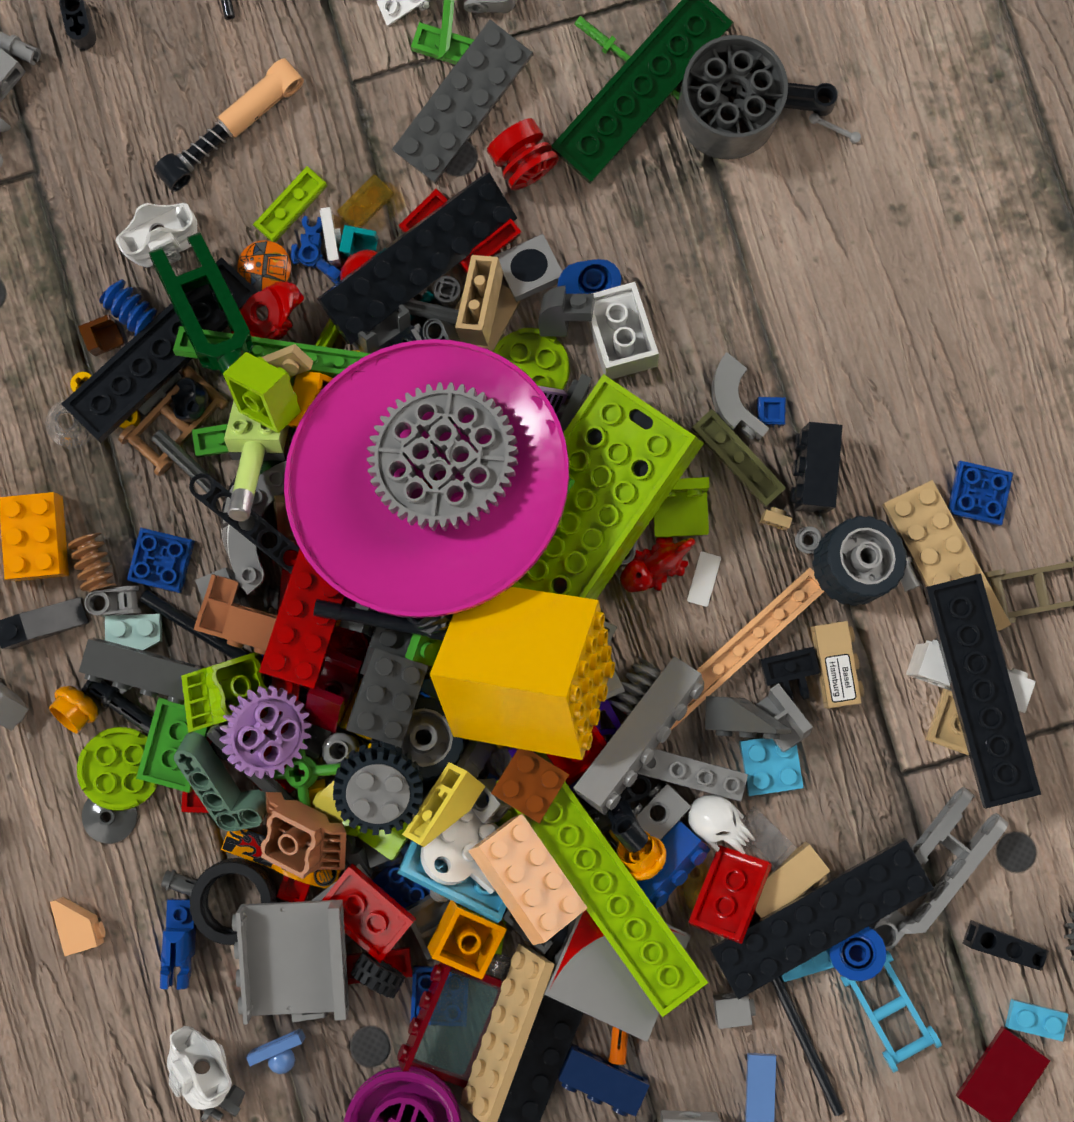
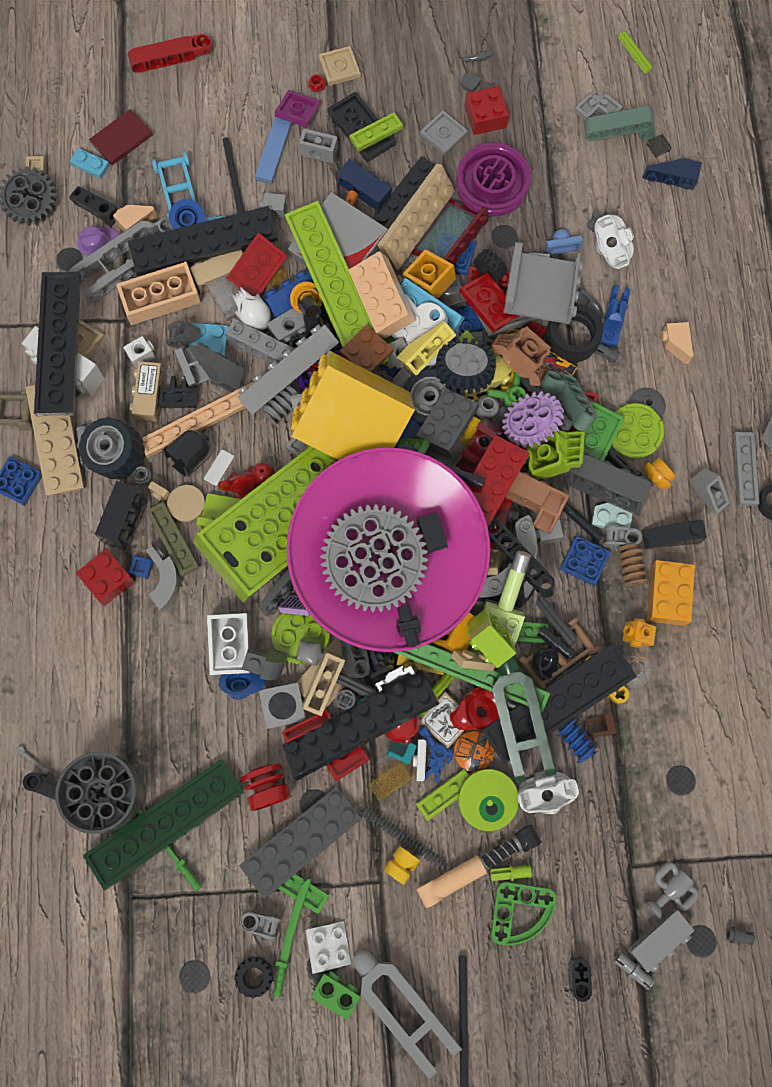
camera: 170 degrees left, 10 degrees down
none -> red brick [76,548,135,606]
none -> medium lavender piece [77,226,119,255]
none -> light nougat slope [113,205,158,232]
none -> light nougat brick [116,262,201,325]
none -> white brick [123,336,155,368]
none -> black cylinder [162,430,211,477]
none -> dark grey piece [166,320,200,348]
none -> tan tile [167,485,205,523]
none -> light grey piece [296,640,324,666]
none -> dark grey piece [359,806,448,871]
none -> yellow wheel [383,846,420,885]
none -> black axle [396,605,421,648]
none -> black beam [416,511,448,554]
none -> tile [420,692,464,749]
none -> lime tile [458,769,519,831]
none -> lime axle [490,864,532,881]
none -> bright green beam [491,882,556,945]
none -> black pin [537,626,576,660]
none -> dark grey plate [574,288,604,319]
none -> light orange brick [623,618,656,648]

